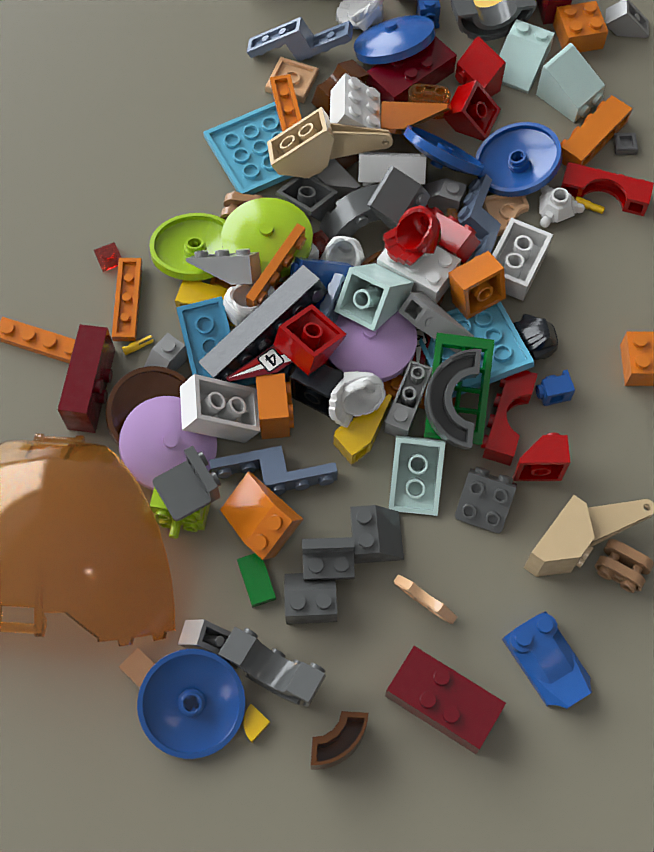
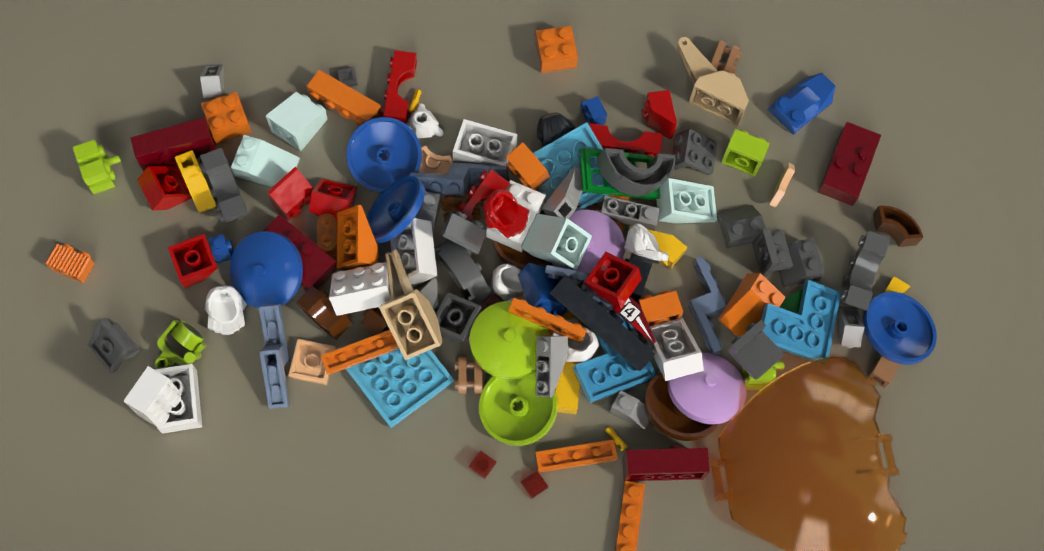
camera: 105 degrees left, 5 degrees up
none -> clear red plate [469,450,497,479]
none -> lime brick [721,129,770,177]
none -> dark azure plate [761,280,841,365]

